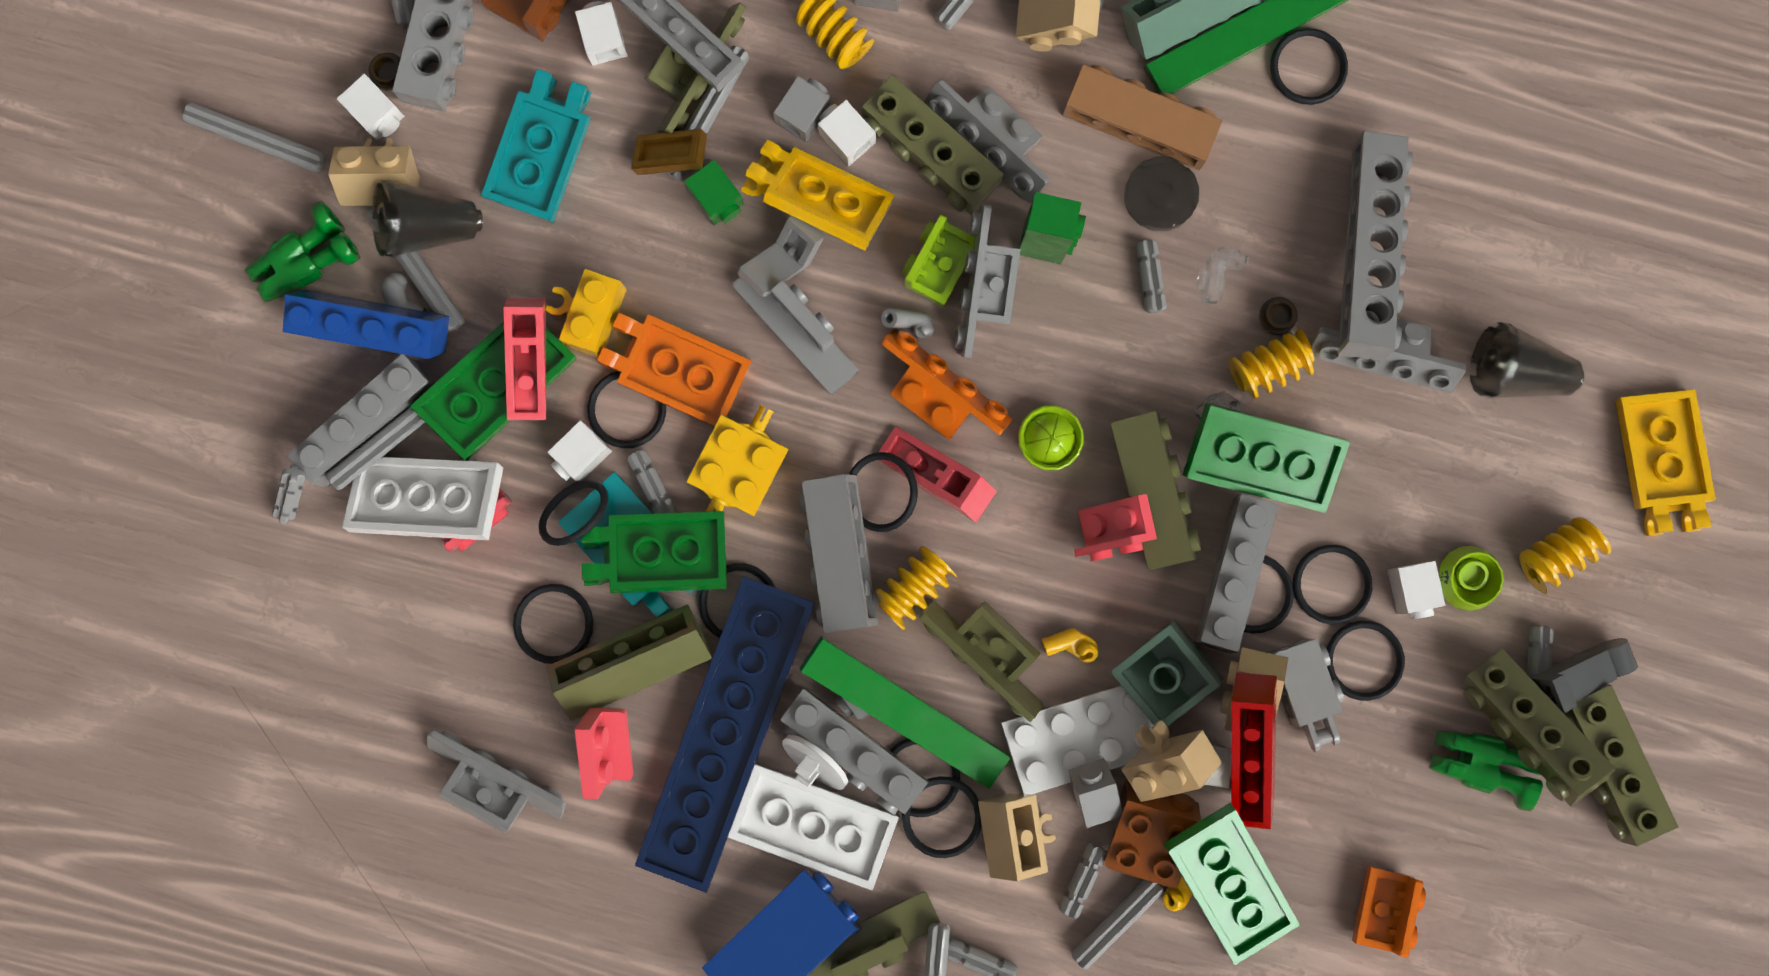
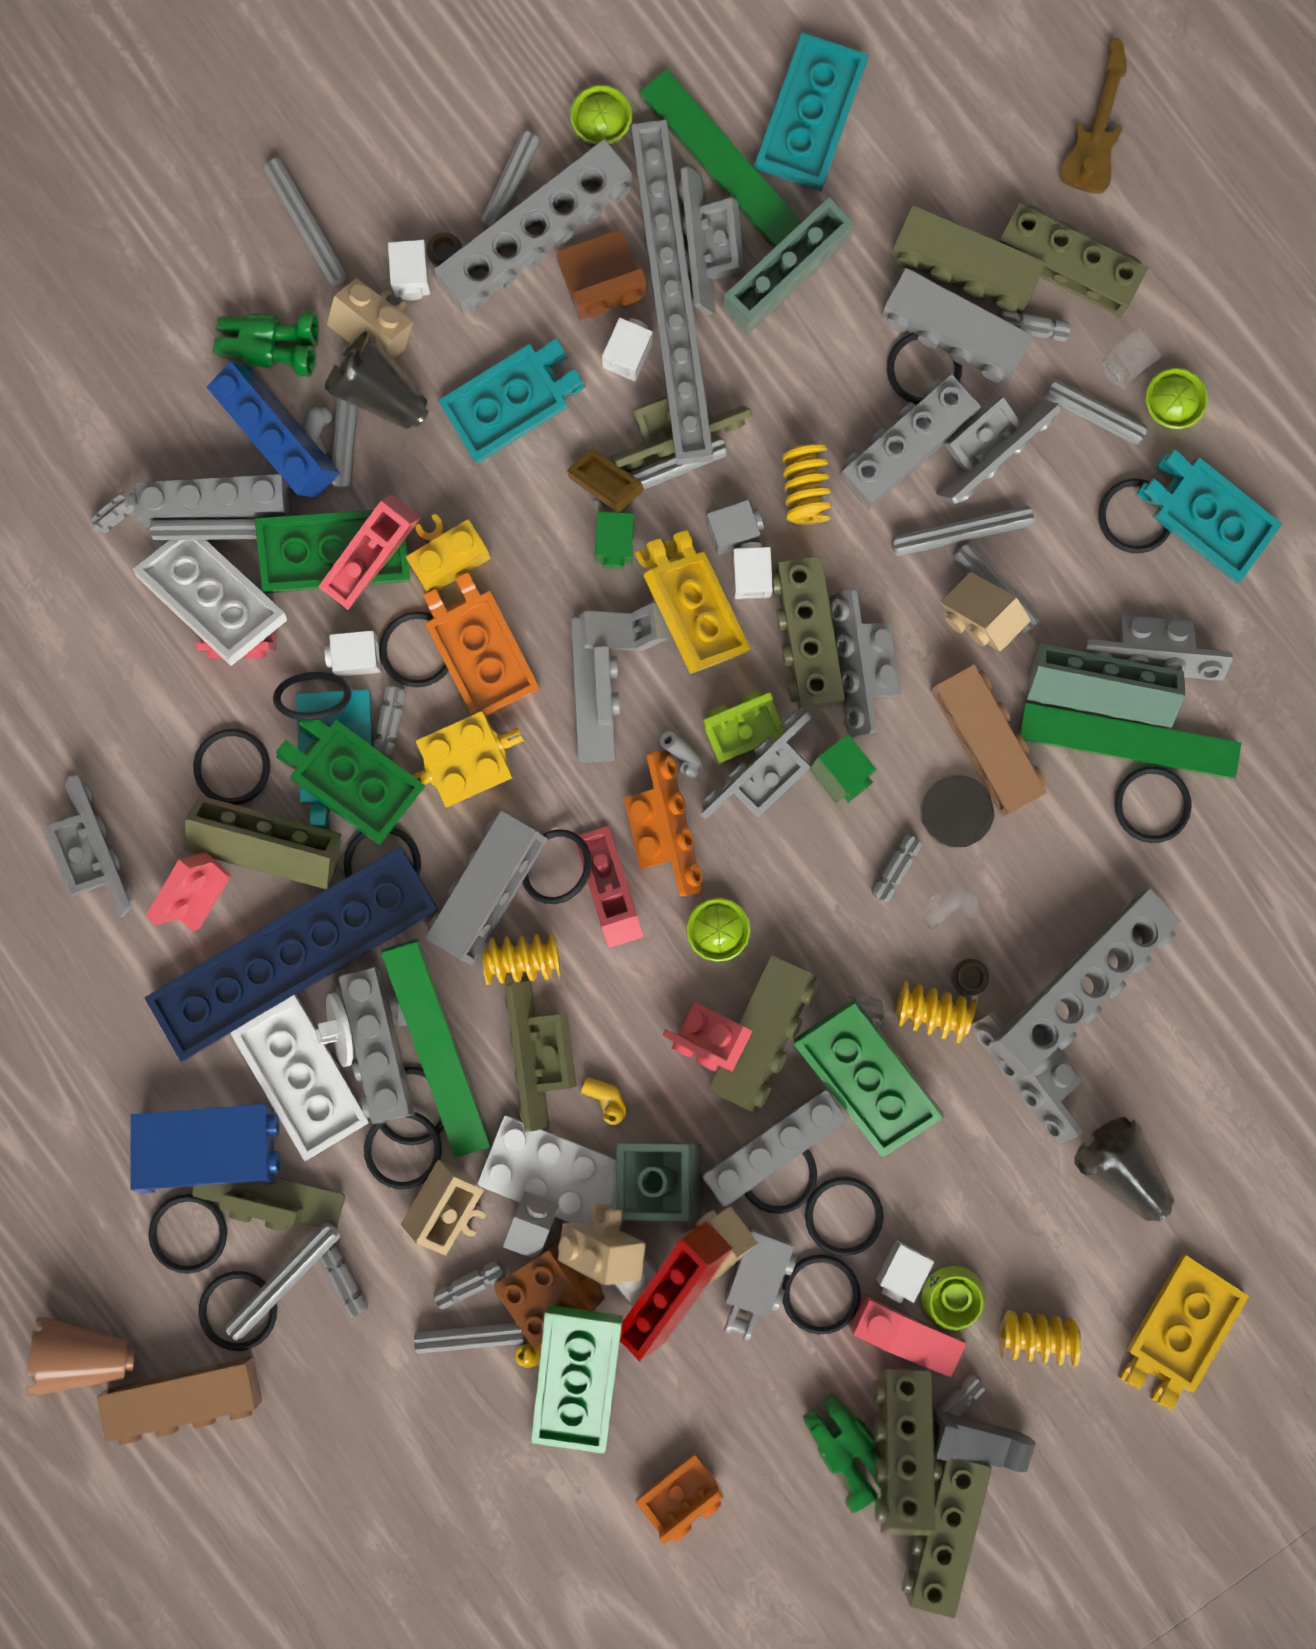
camera: 40 degrees right, 0 degrees up
none -> coral slope [849,1293,967,1378]

